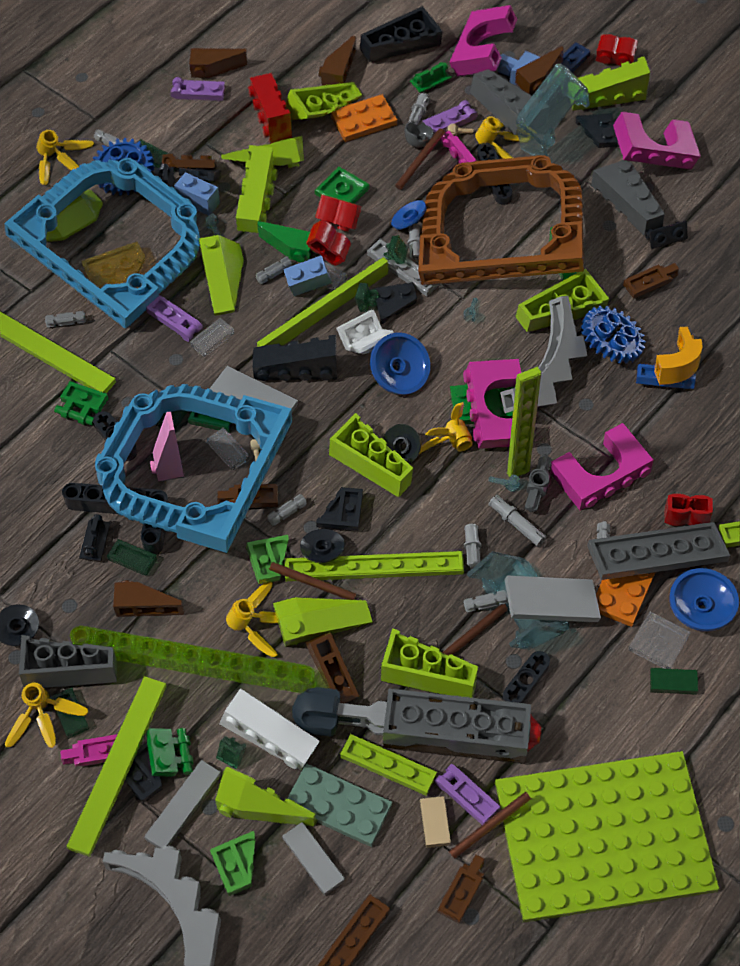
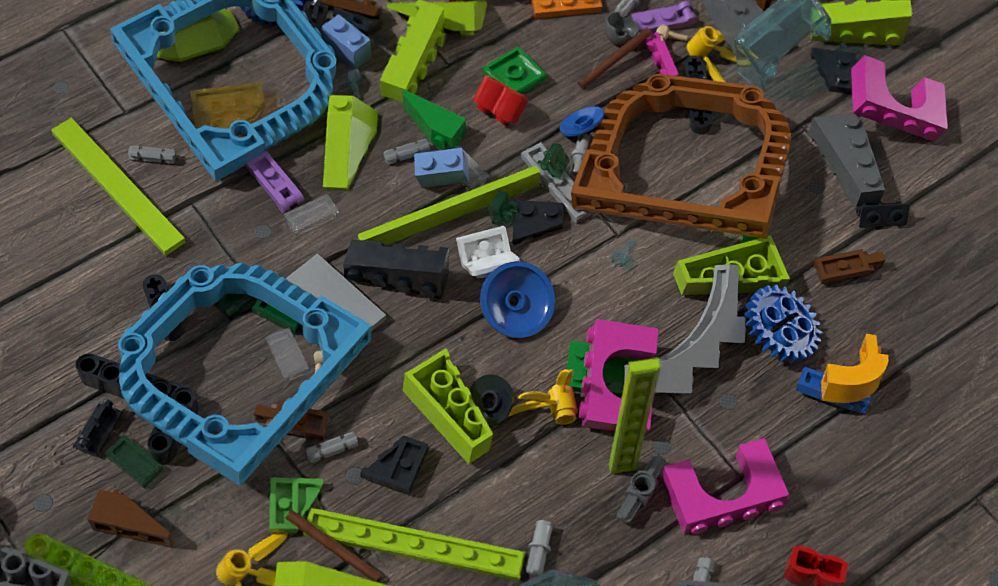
camera: 10 degrees right, 0 degrees up
green plate [54,381,108,426] -> none
bright pink wedge [150,411,184,481] -> none
black dish [300,529,345,563] -> none
red brick [306,220,351,266] -> none
light grey pin [488,495,547,547] -> none
clear light blue hand [489,475,520,492] -> none

